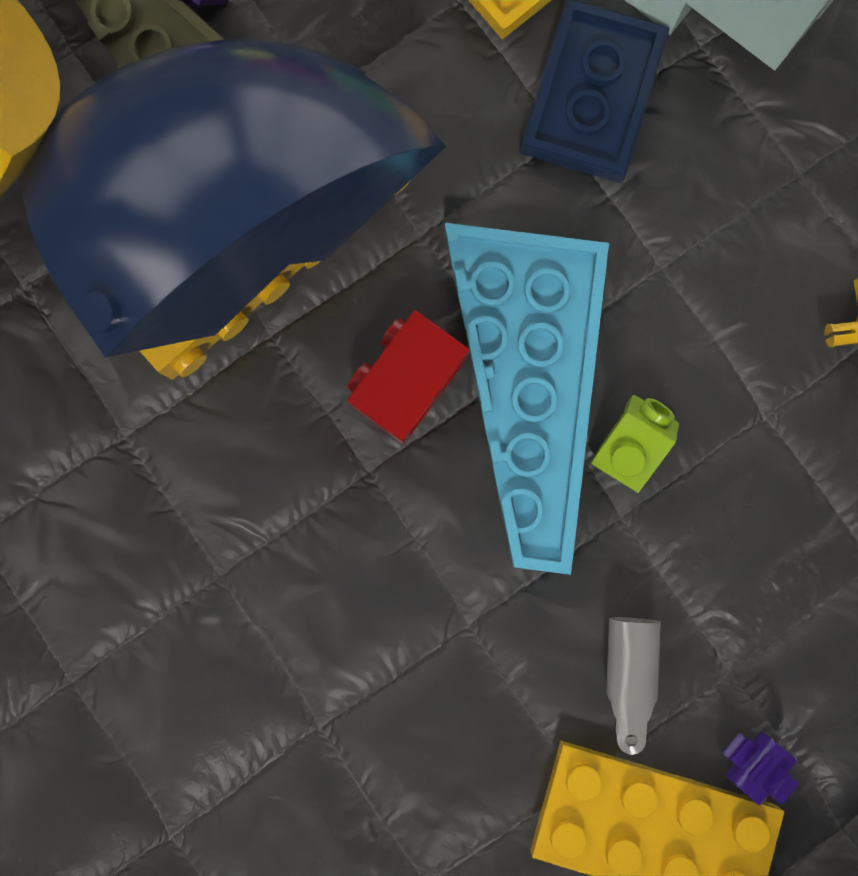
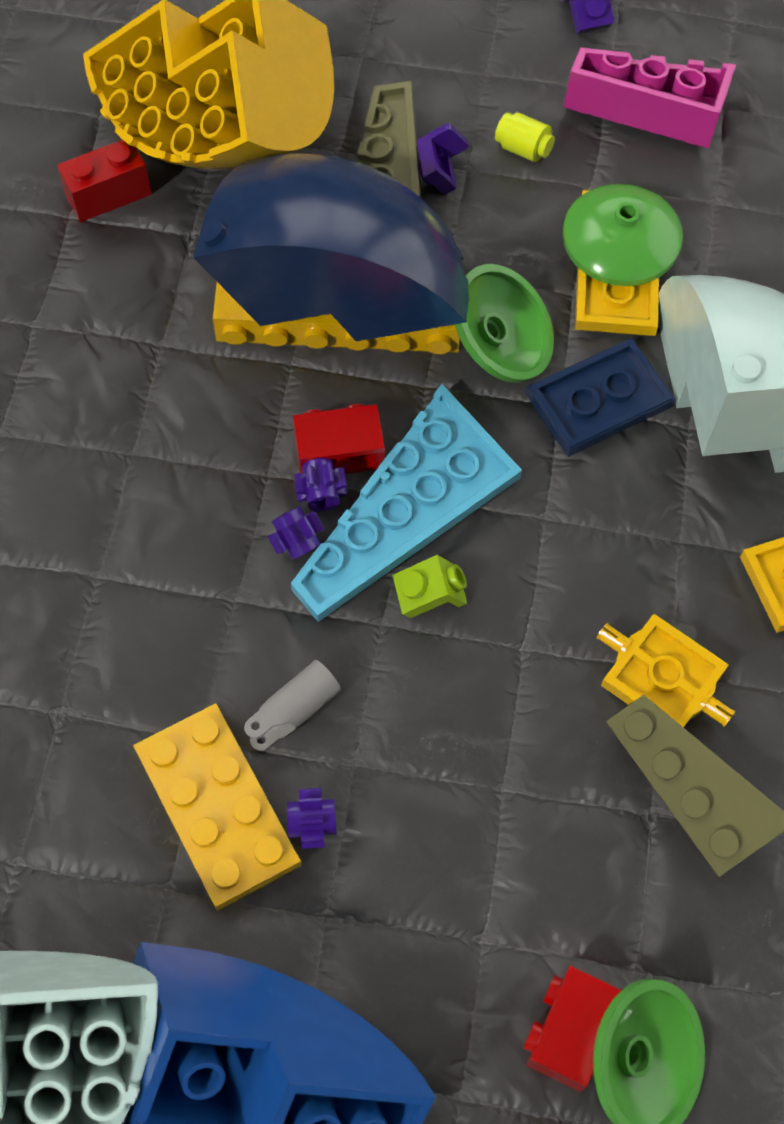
camera: 40 degrees right, 20 degrees down
none -> dark purple gear [267,506,325,560]
none -> dark purple gear [294,458,347,511]
none -> bright green dish [455,264,554,383]

